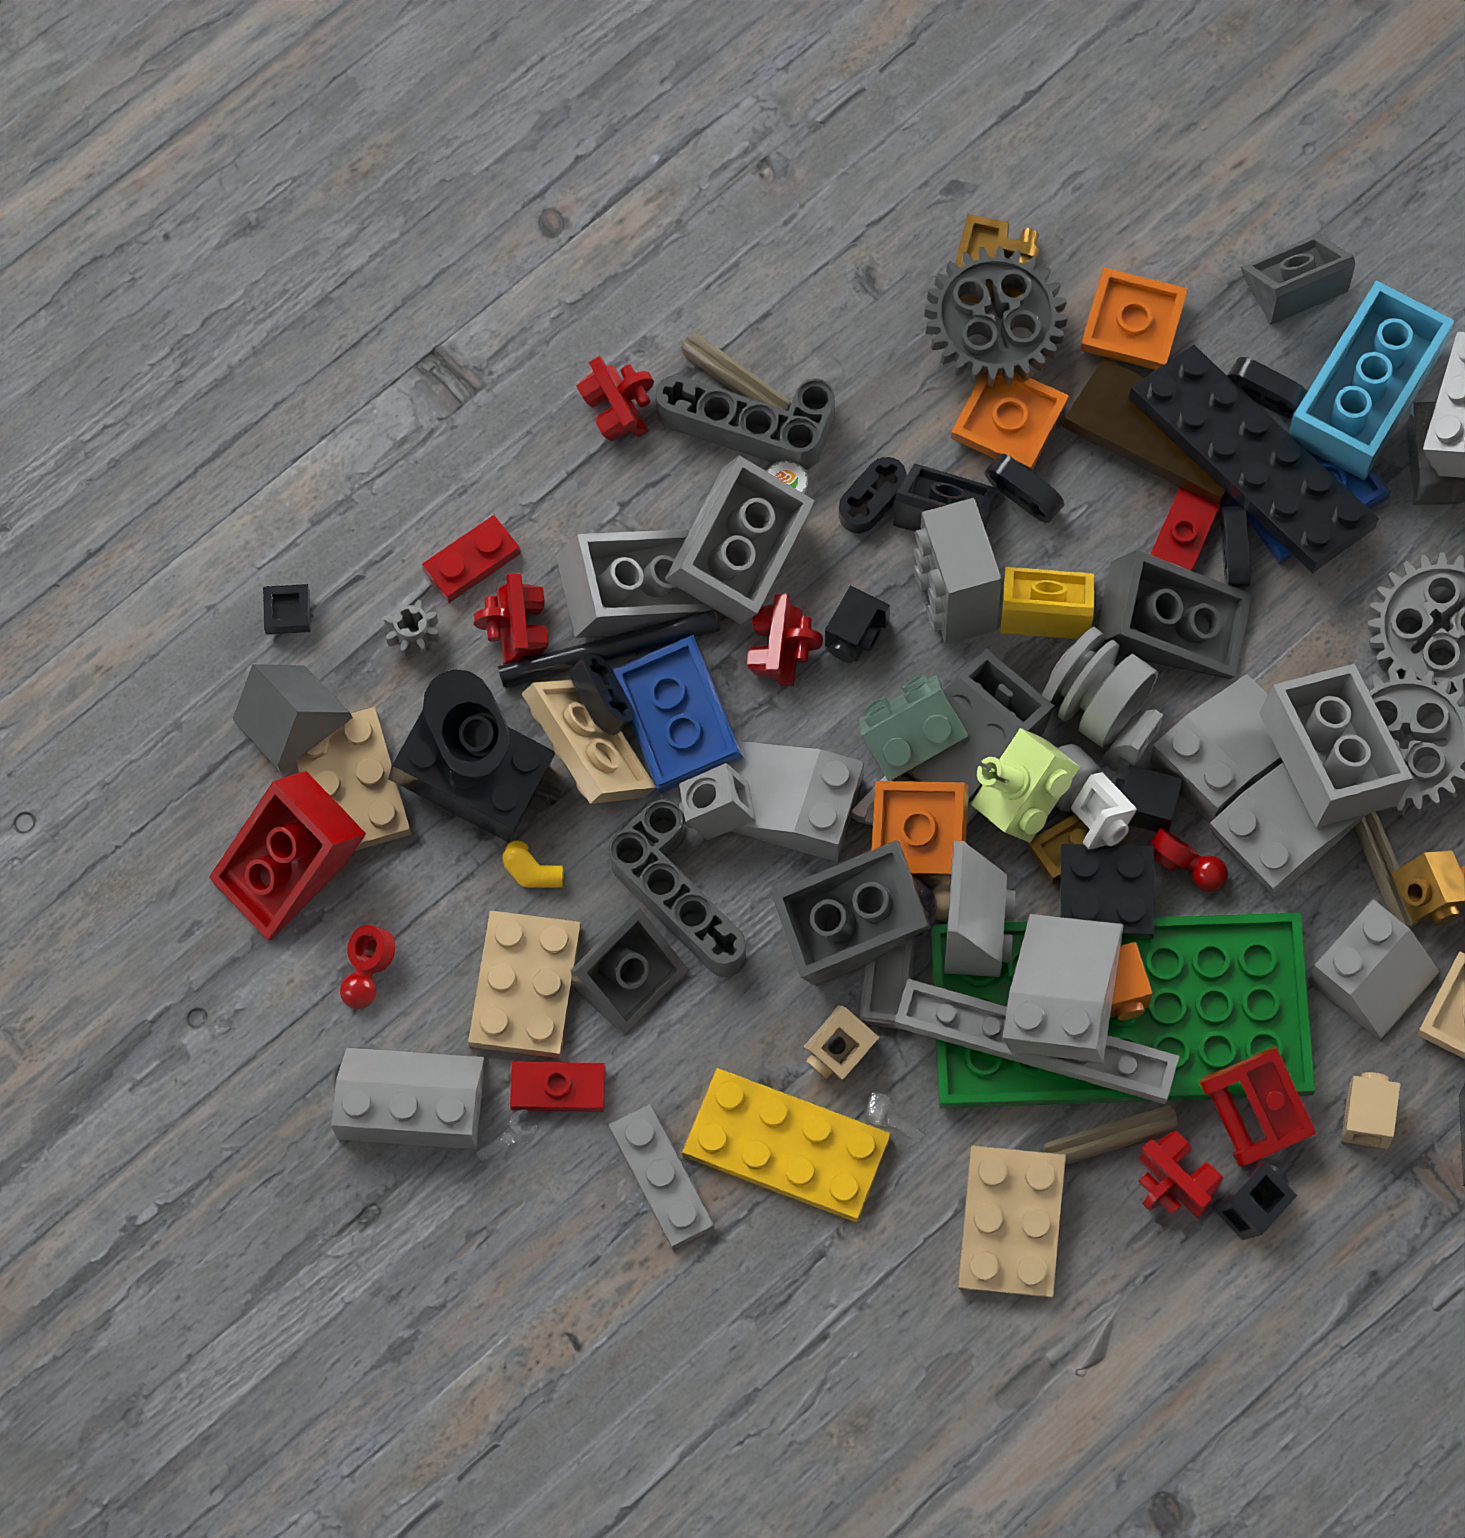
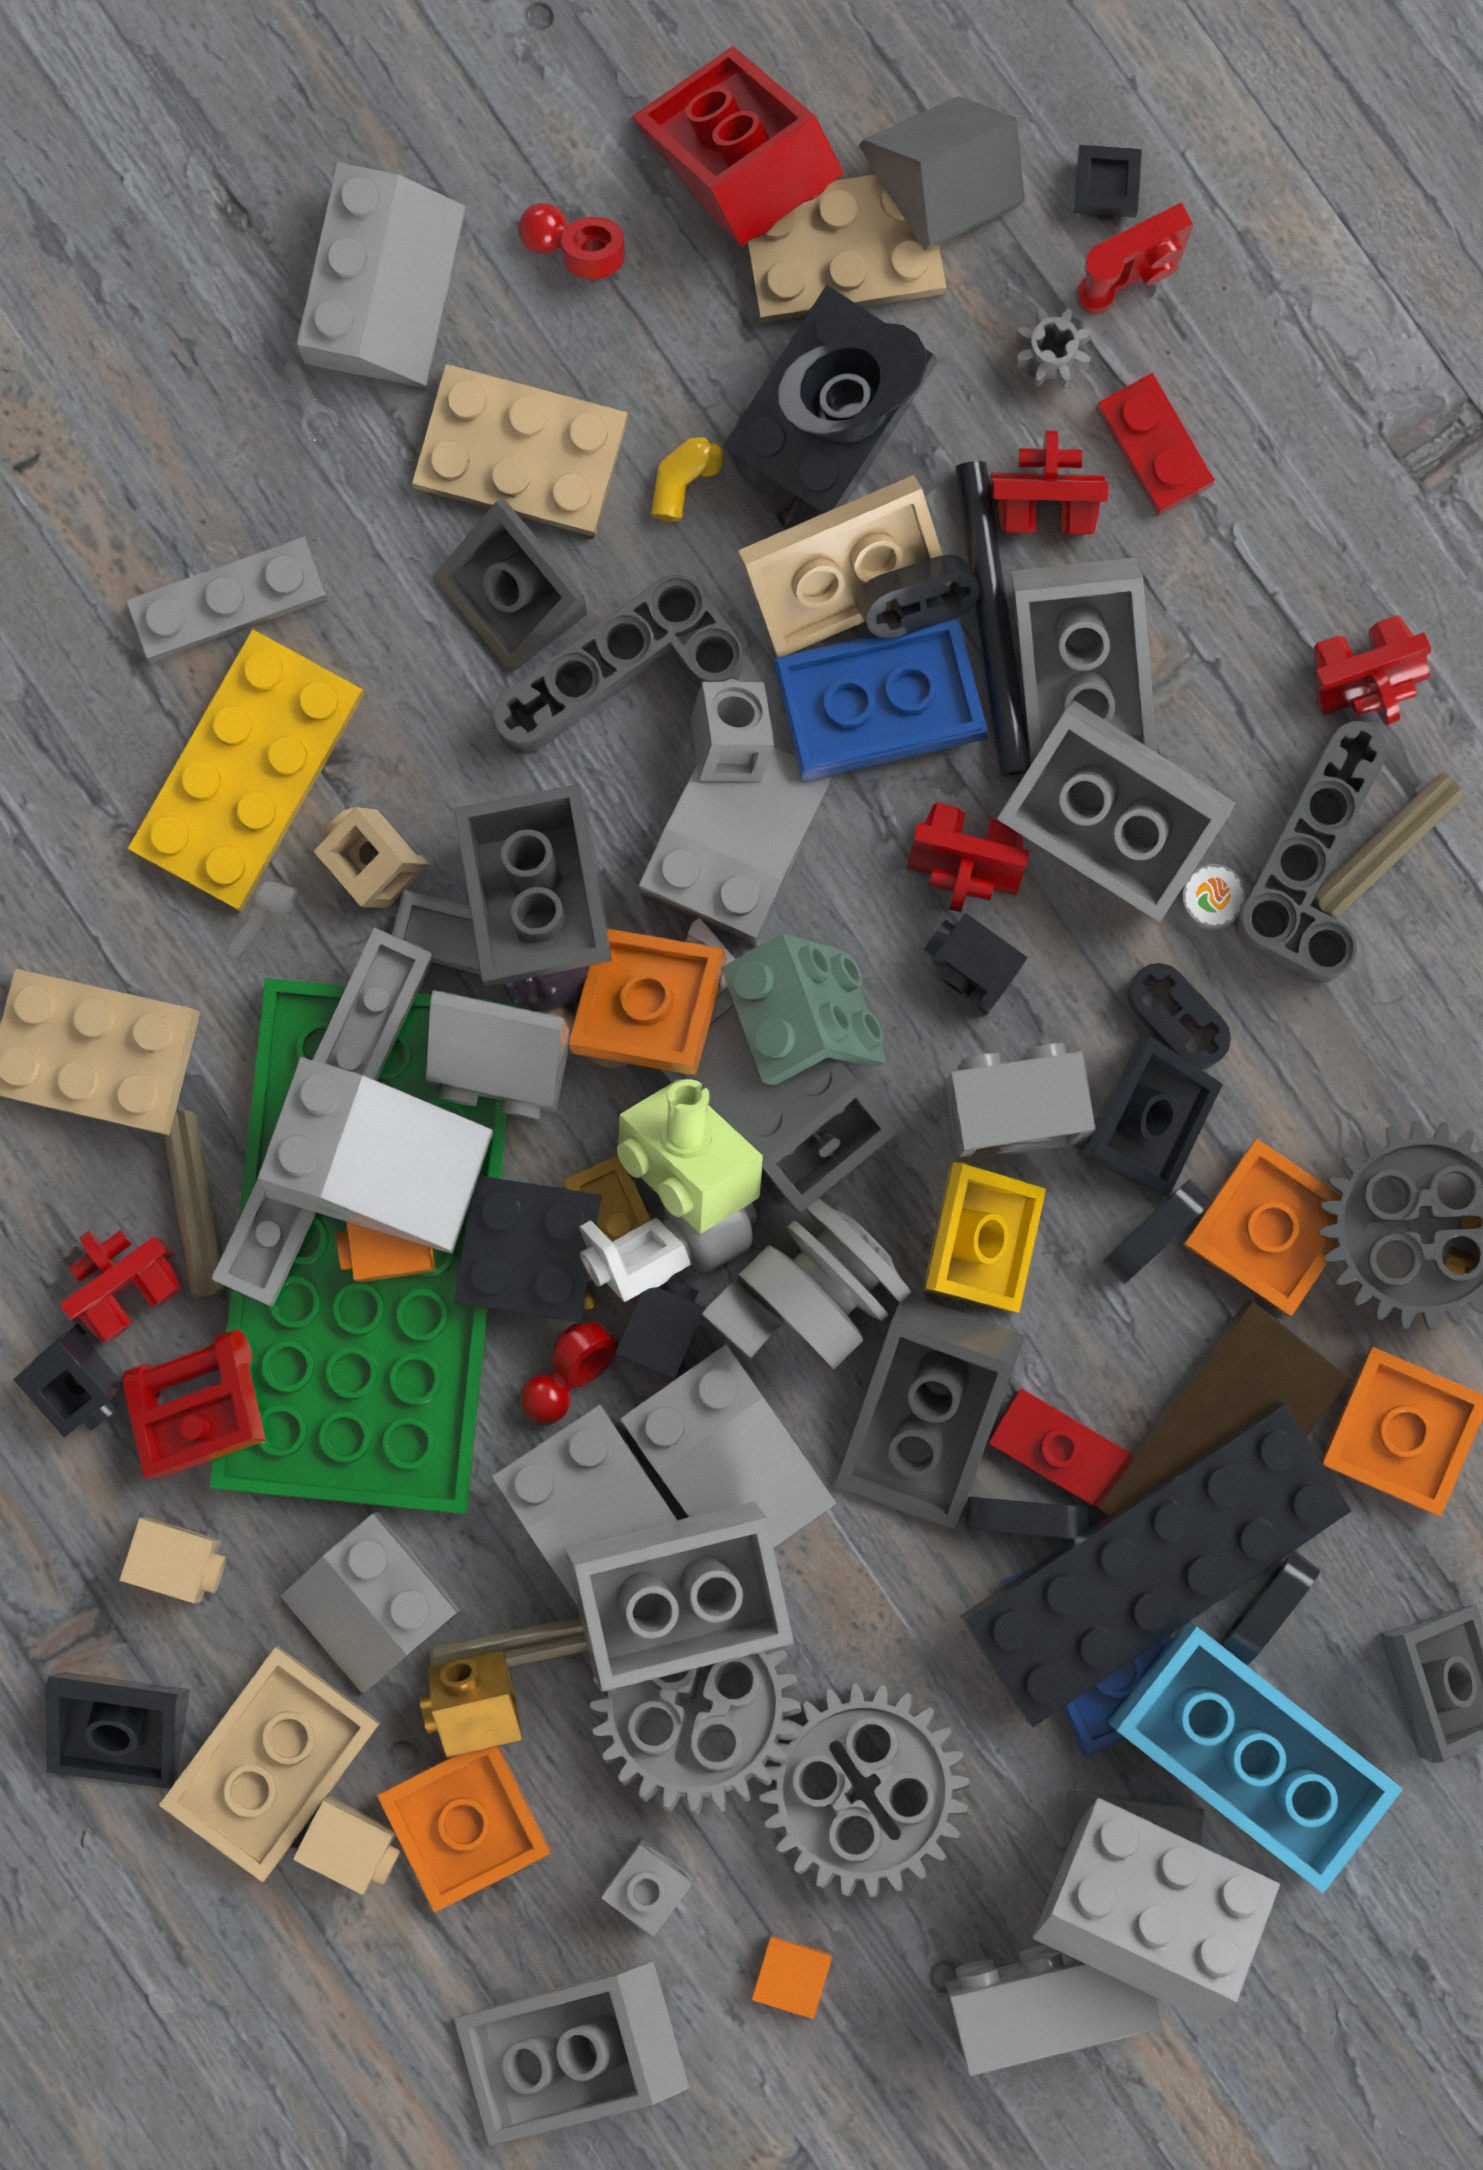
camera: 95 degrees right, 15 degrees up
red plate [510,1061,606,1112] -> none
none -> red plate [1076,202,1194,315]

